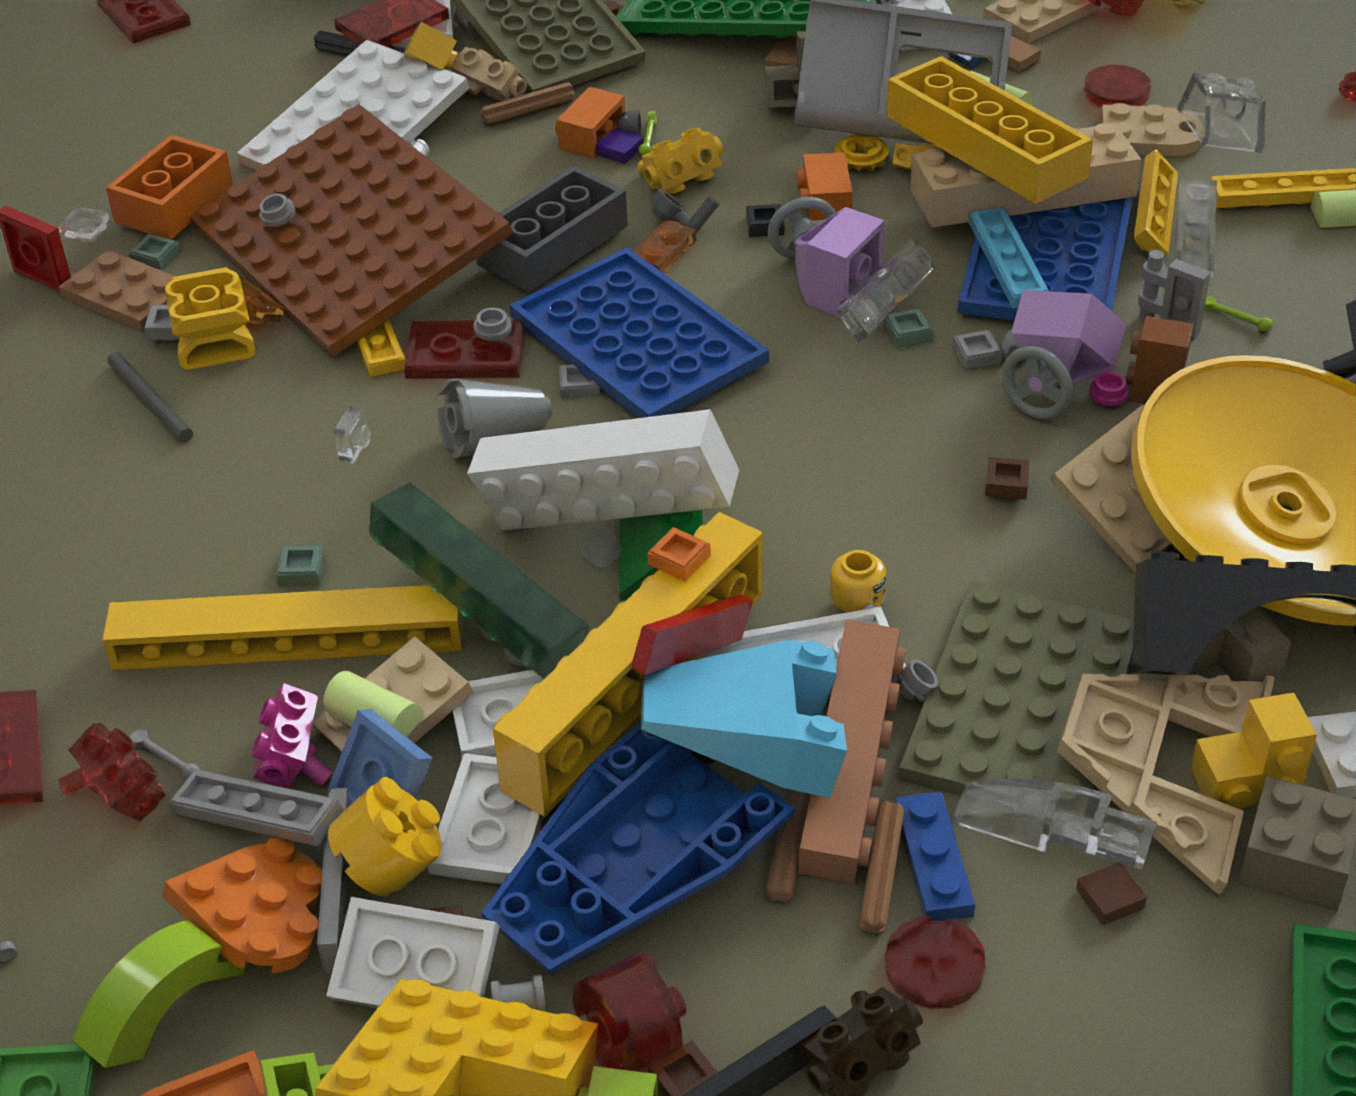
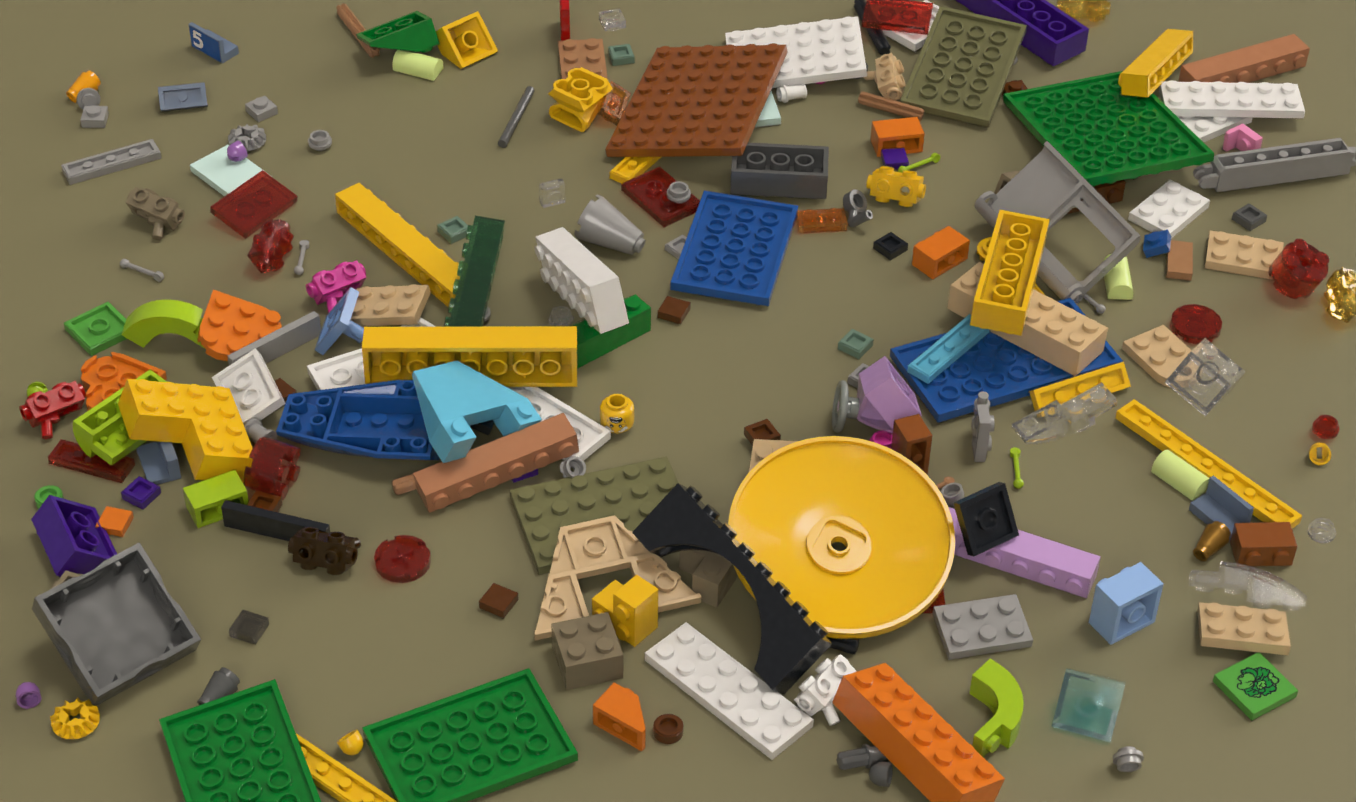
camera: 50 degrees right, 0 degrees up
orange brick [106,134,233,240] -> none
light grey tile [169,769,344,846] -> none
light grey plate [259,193,295,227] -> none
yellowish green brick [323,671,425,737] -> none
yellow brick [328,777,442,896] -> none
yellow brick [403,22,458,70] -> none
dark grey hinge [617,110,641,136] -> none
red tile [631,594,753,675] -> none
orange tile [647,527,711,581] -> none
lavender piece [768,197,884,319] -> none
clear slope [836,238,935,342] -> none
medium nougat axle [859,801,904,934] -> none
blue plate [895,791,975,923] -> none
clear slope [952,779,1157,870] -> none

